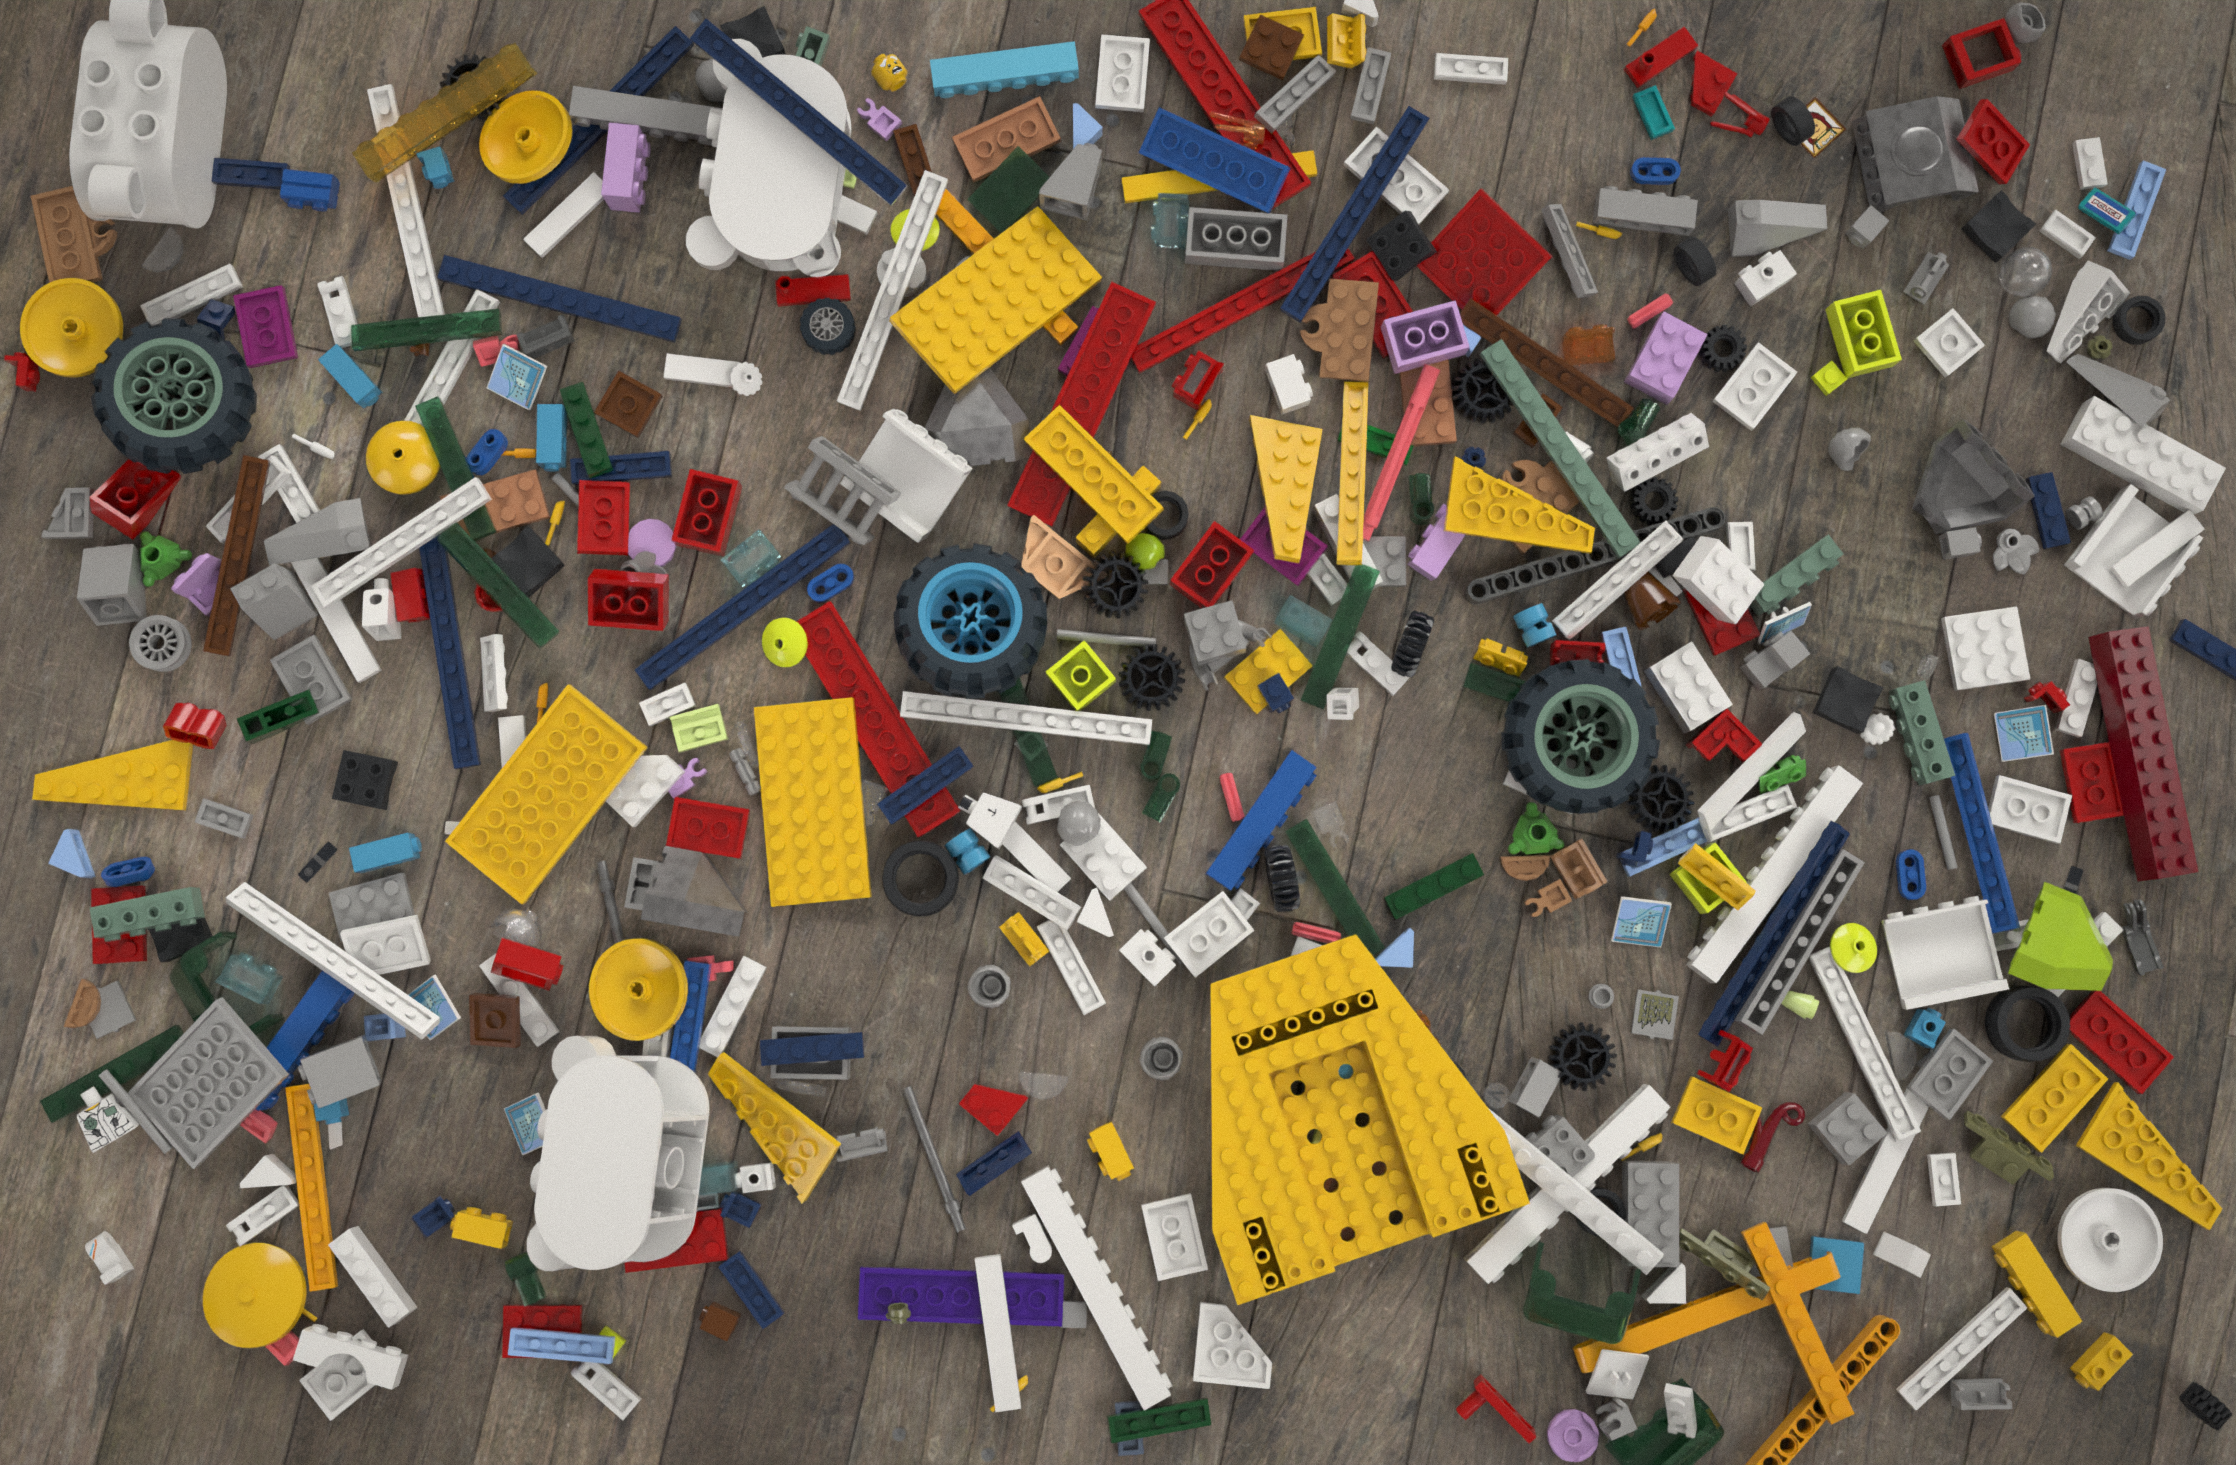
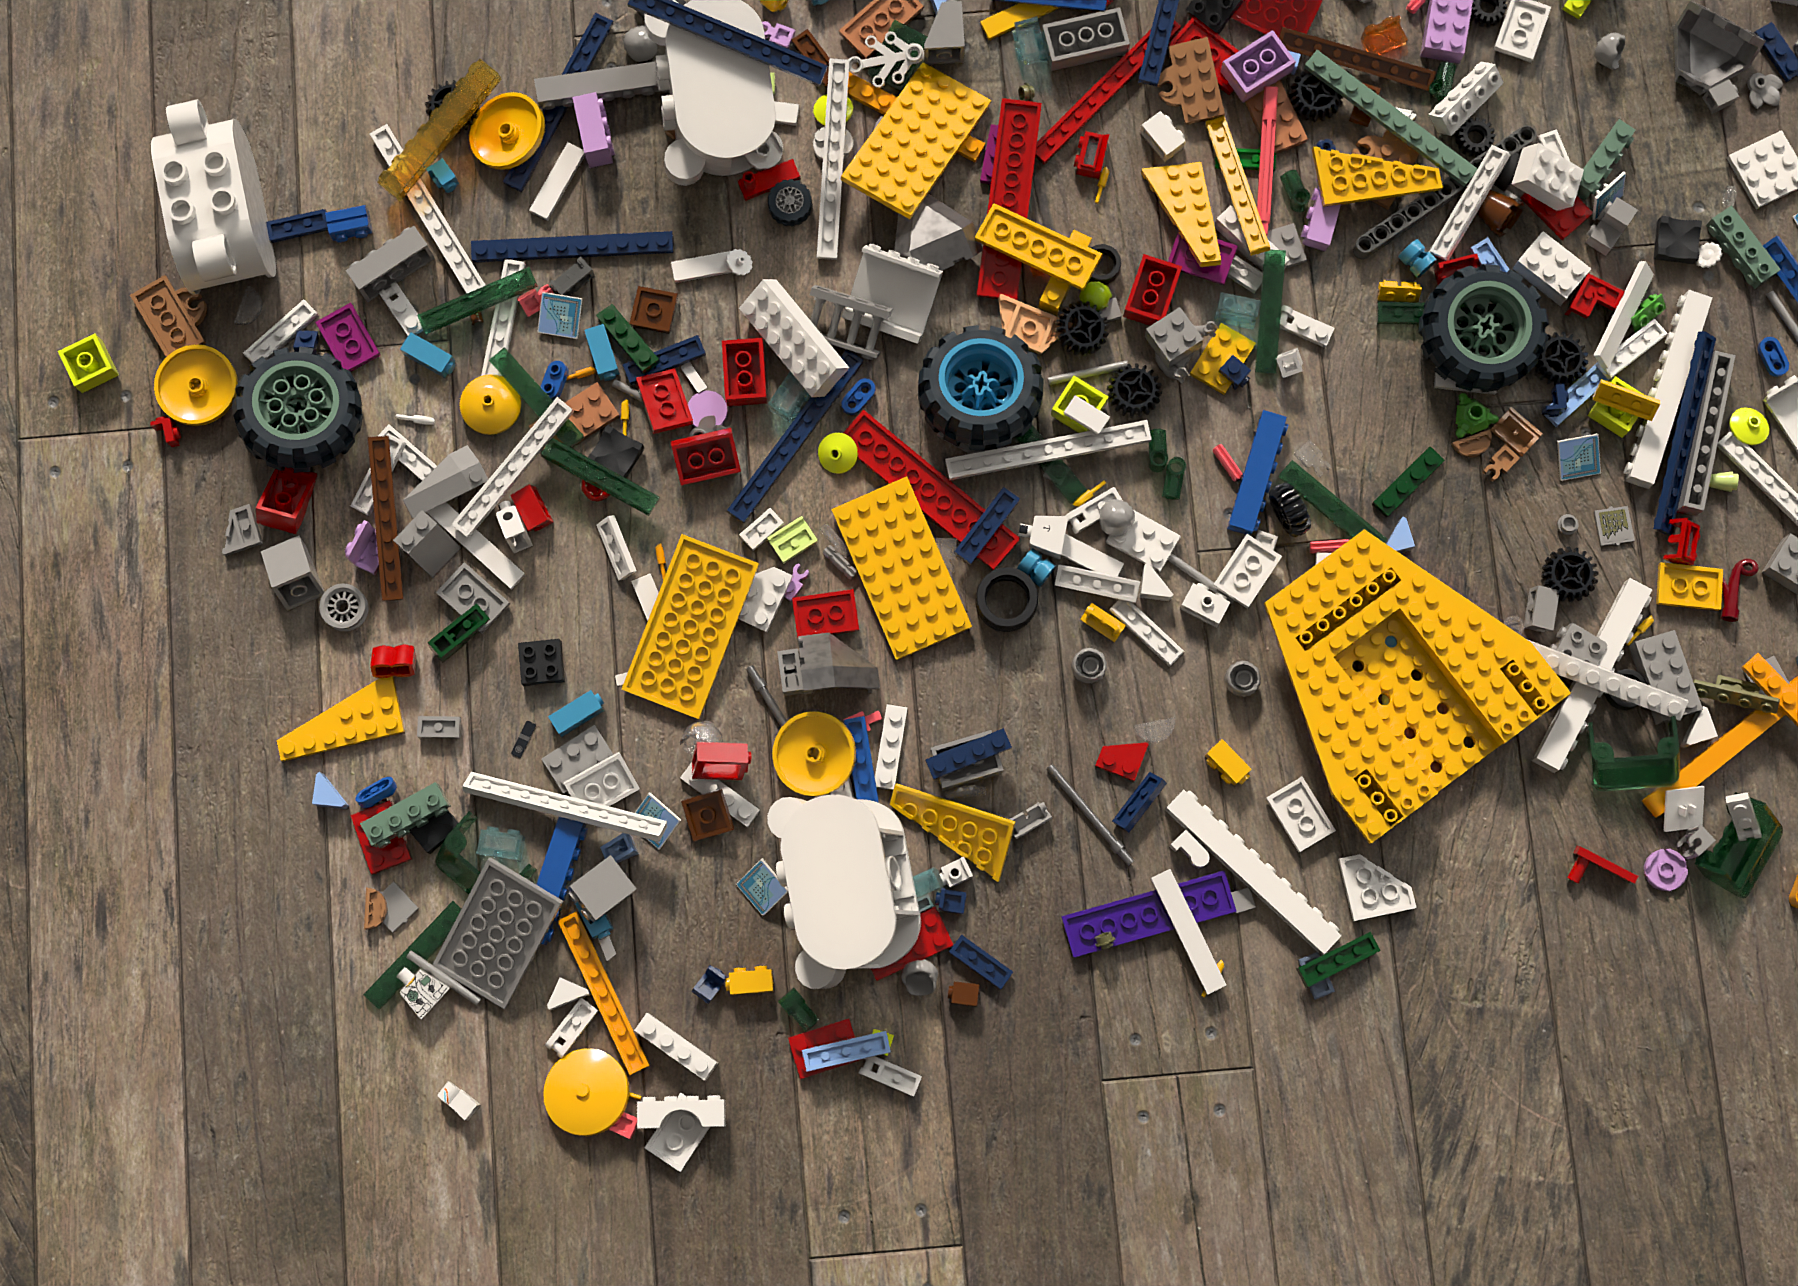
camera: 10 degrees left, 5 degrees down
bright green rock [139,531,192,587] -> none
coral plate [240,1109,278,1144] -> none
dark blue plate [419,531,481,770] -> none
black gear [1391,610,1434,678] -> none
none -> light grey brick [346,226,435,303]
none -> white sticker [681,362,707,393]
none -> white brick [739,279,849,397]
none -> white plant [849,32,924,88]
none -> light grey hair [901,960,938,996]
none -> olive plate [1018,83,1035,102]
none -> white tile [1064,395,1110,435]

